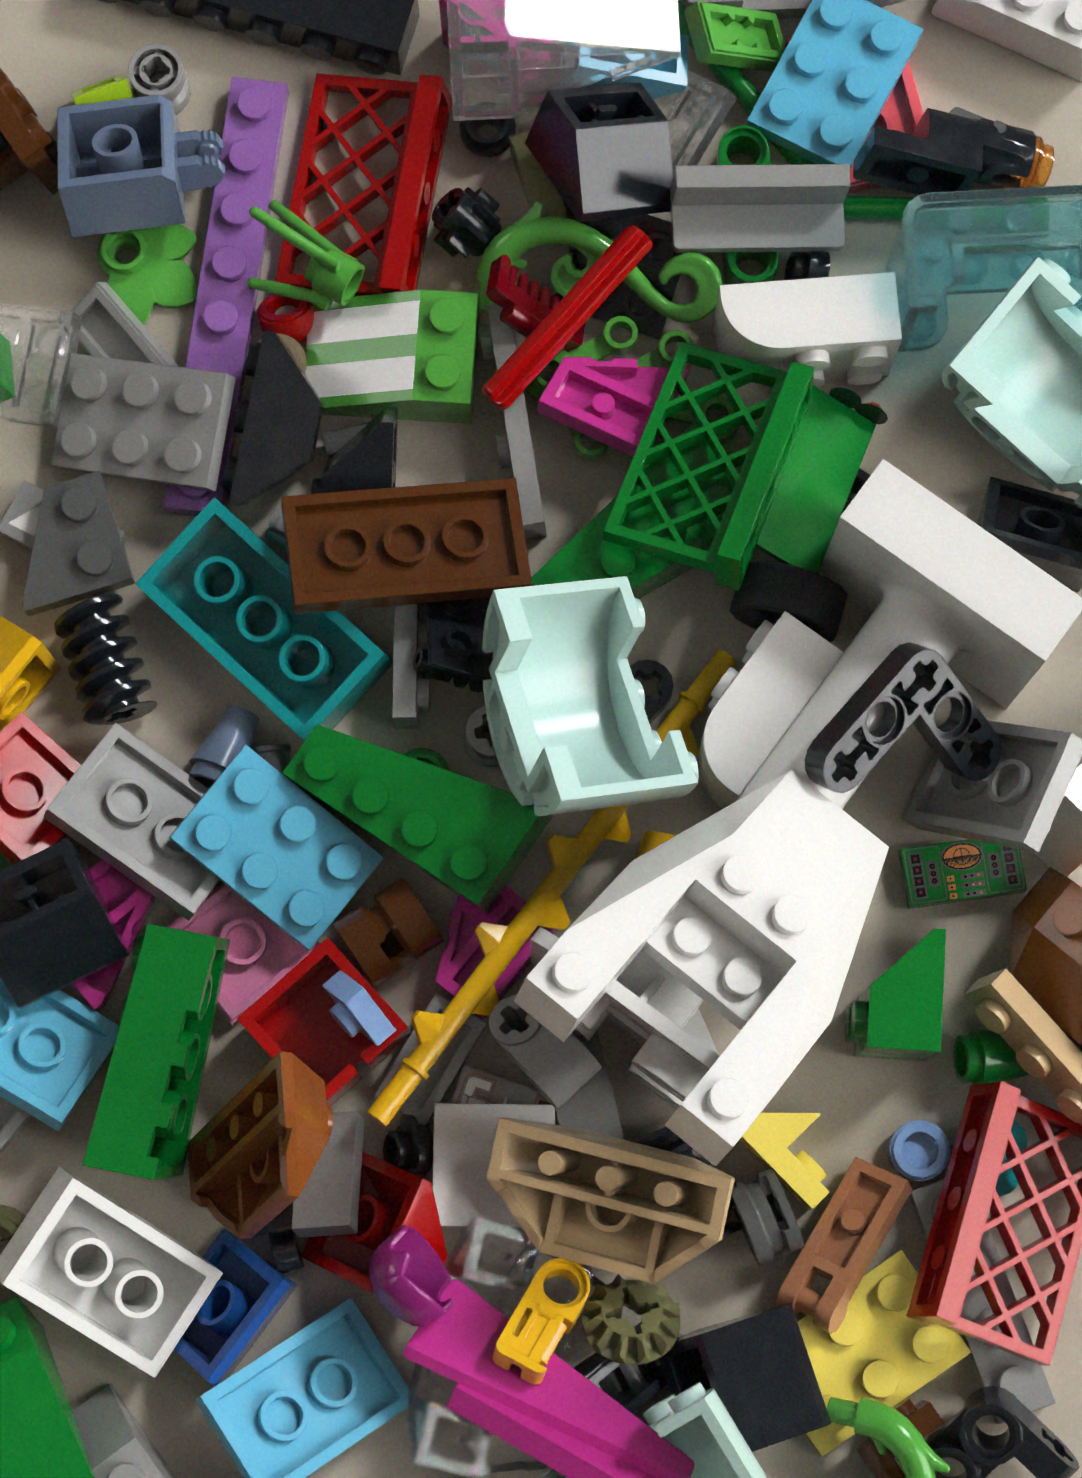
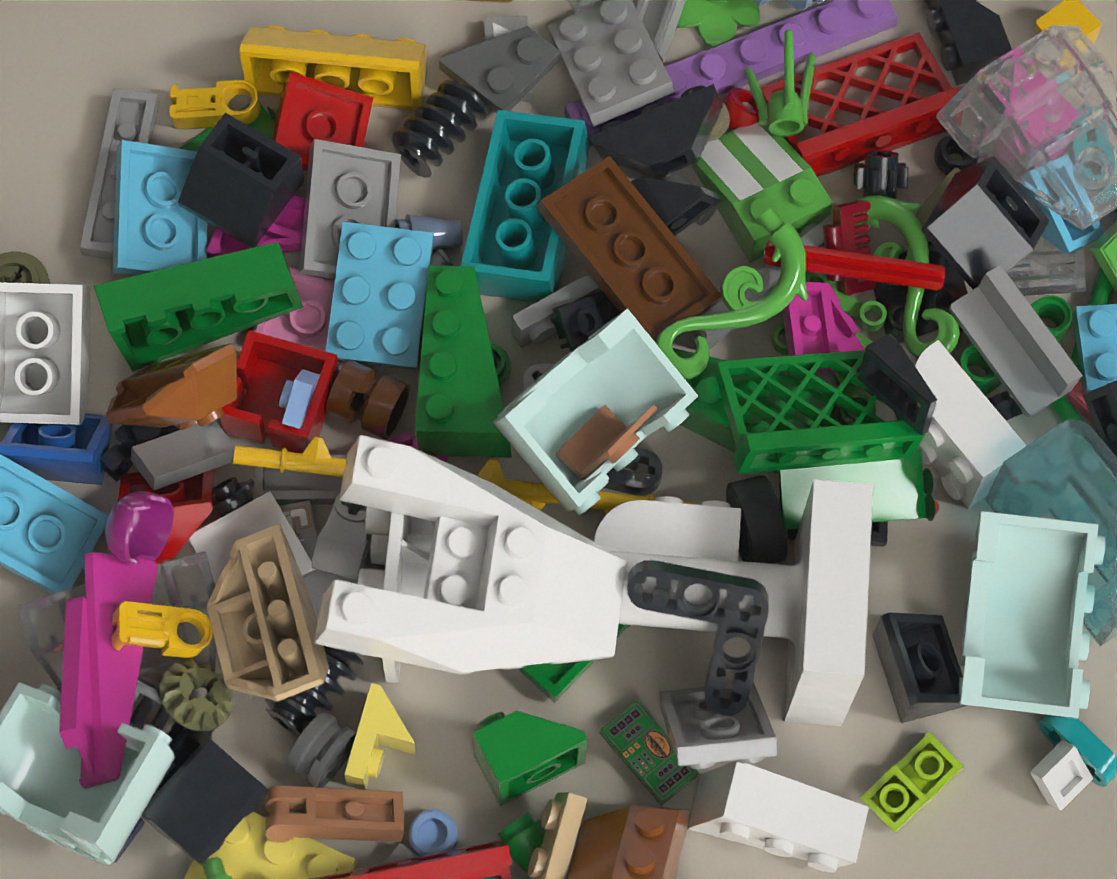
camera: 55 degrees right, 10 degrees down
none -> nougat piece [556,405,657,479]
none -> bright green plant [656,207,808,380]
none -> black slope [858,334,937,436]

